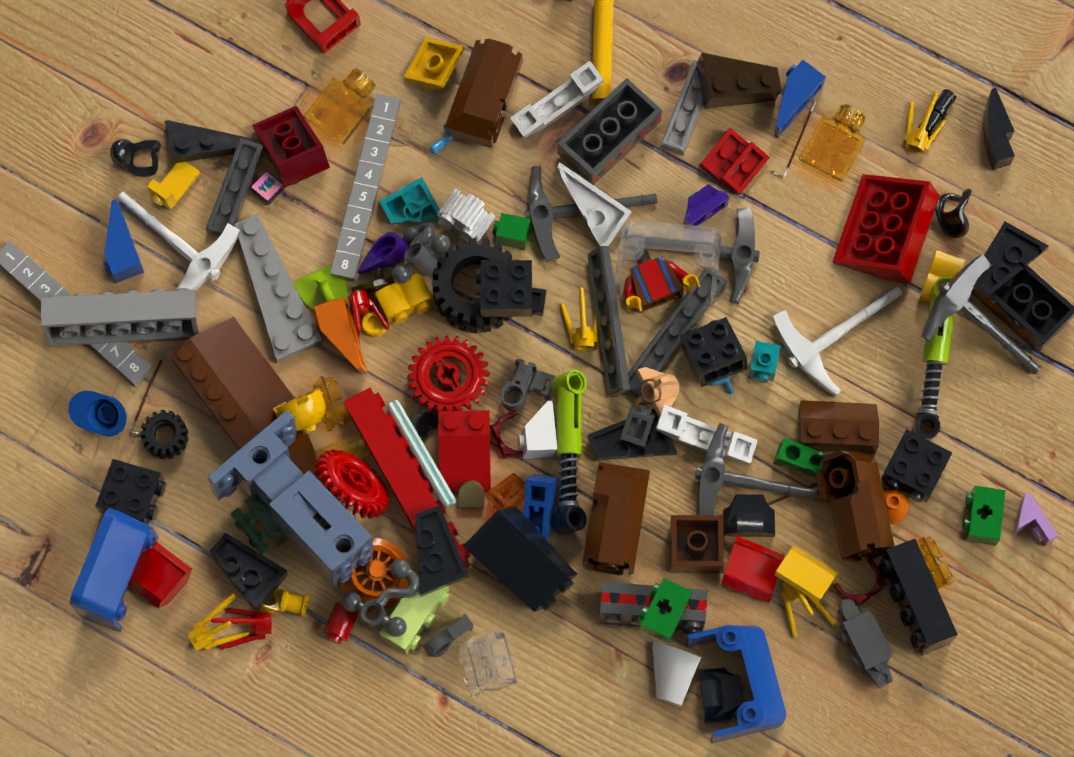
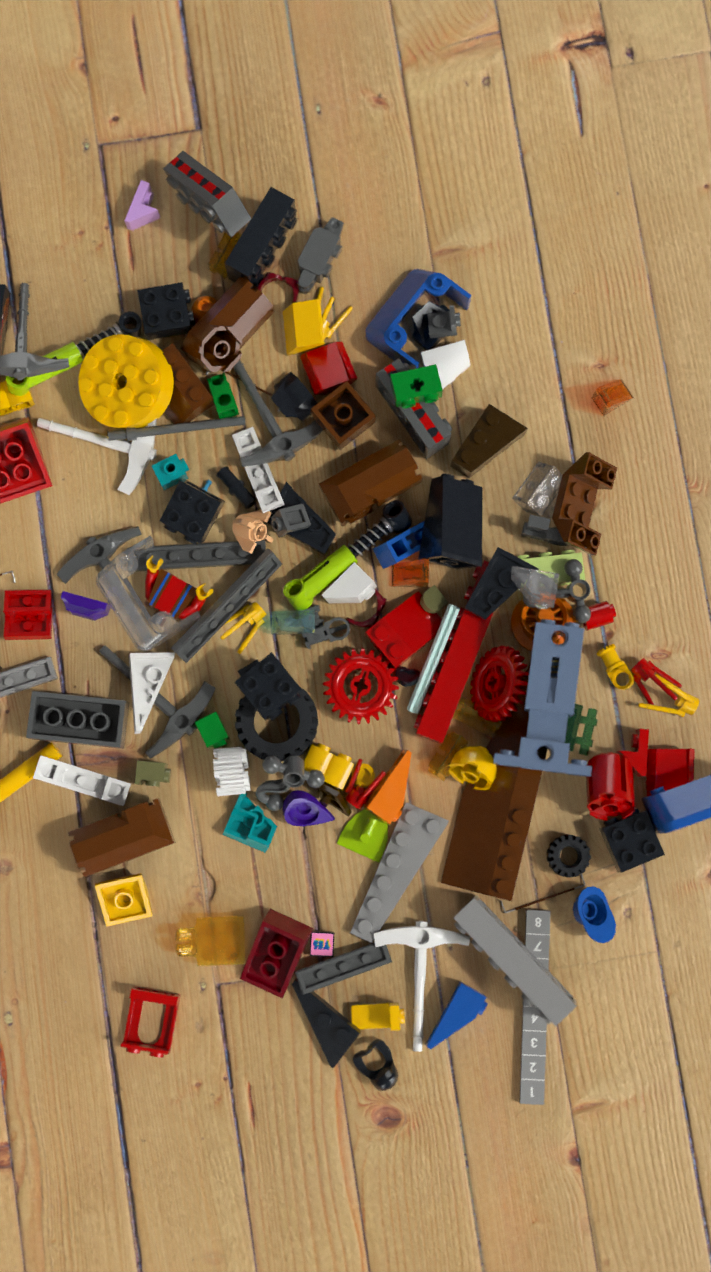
camera: 130 degrees left, 10 degrees up
black wing [210,533,288,613] -> none
light grey tile [330,94,401,281] -> none
dark azure piece [429,125,453,154] -> none
green brick [962,485,1006,546] -> none
none -> yellow brick [78,334,174,429]
none -> dark grey bar [108,416,245,441]
none -> olive brick [135,761,171,787]
none -> dark grey brick [163,151,251,237]
none -> black pin [216,466,257,510]
none -> clear light blue slope [271,610,315,635]
none -> dark grey bracket [428,305,461,338]
none -> dark brown wedge [450,404,528,478]
none -> clear slope [511,566,559,609]
none -> reddish brown slope [552,452,617,556]
none -> red cylinder [586,752,635,820]
none -> red slope [616,729,649,777]

